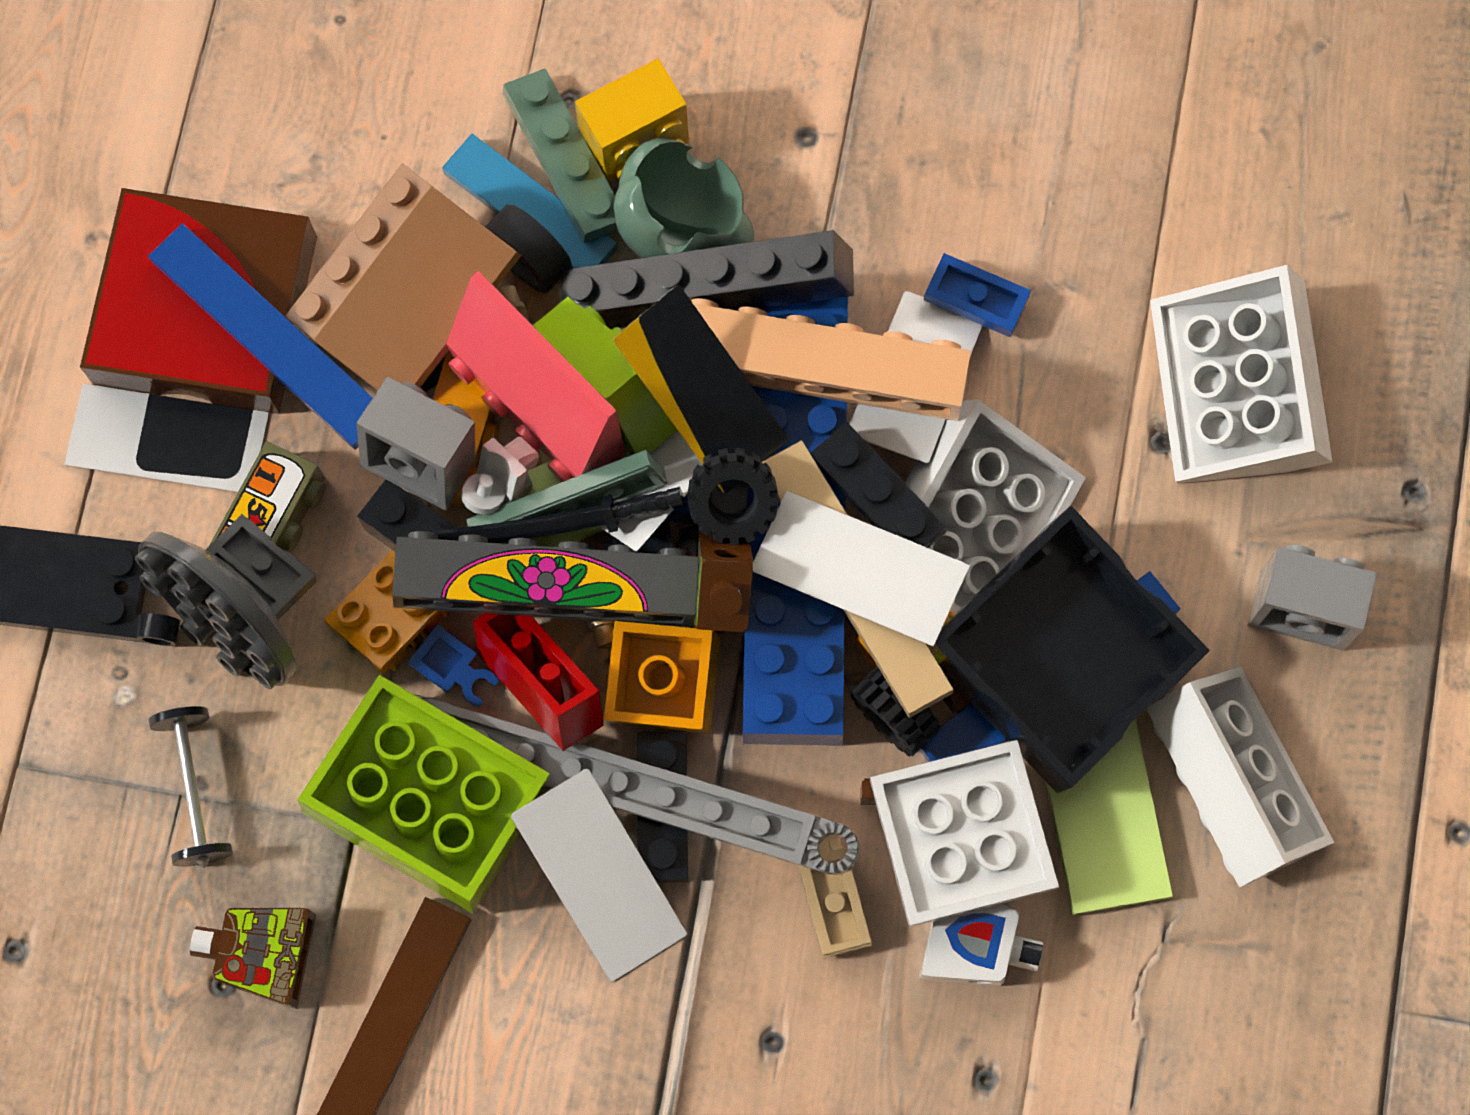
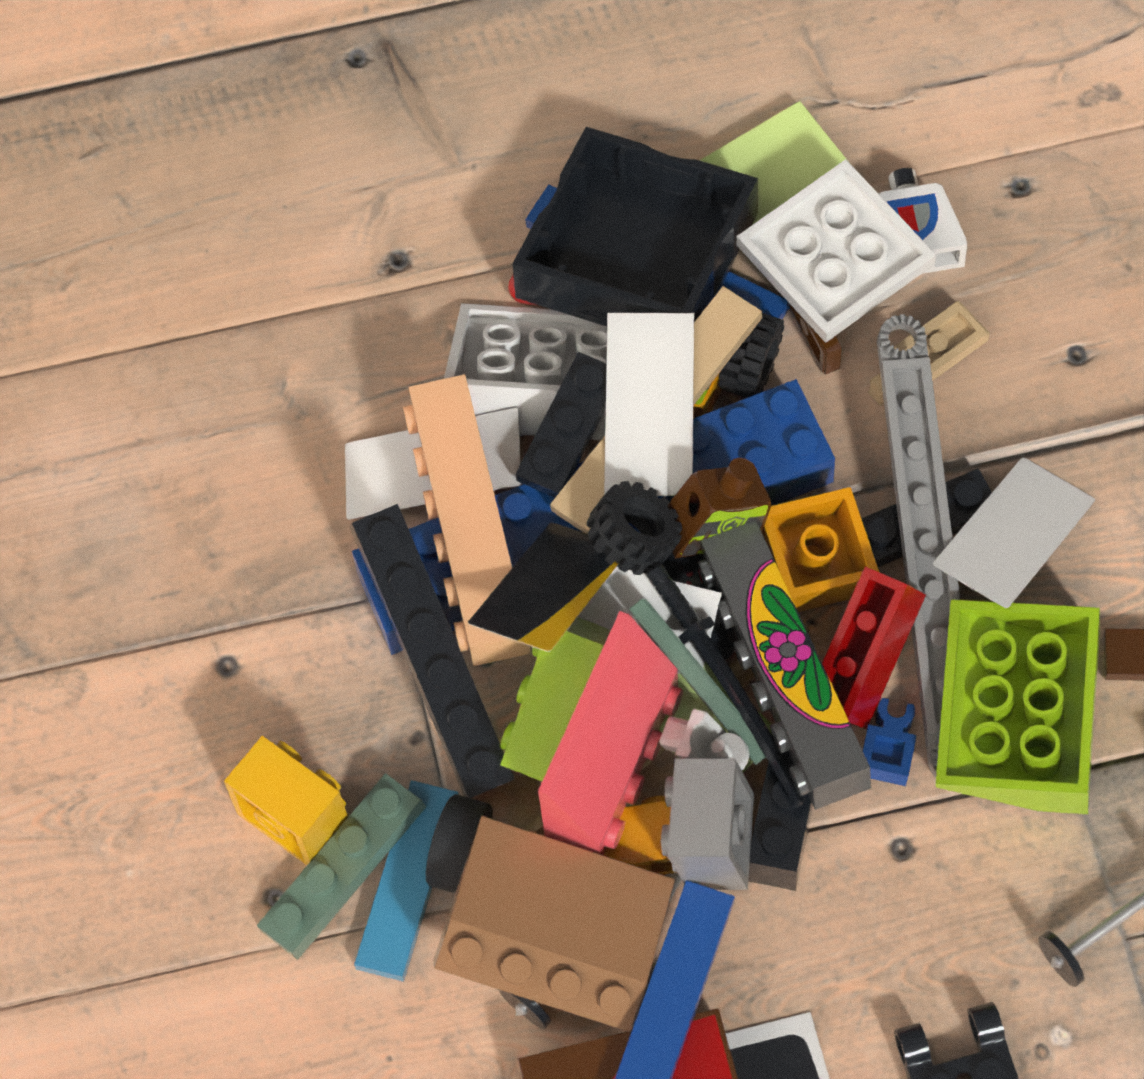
camera: 110 degrees left, 10 degrees down
dark grey bracket [135,514,316,690] -> none
brick [209,441,326,552] -> none
light orange hinge [324,551,448,675] -> none
sand green piece [614,137,754,258] -> none
blue plate [924,253,1031,338] -> none
white slope [1146,667,1335,888] -> none
white slope [1150,265,1333,484] -> none
light grey brick [1248,545,1377,651] -> none

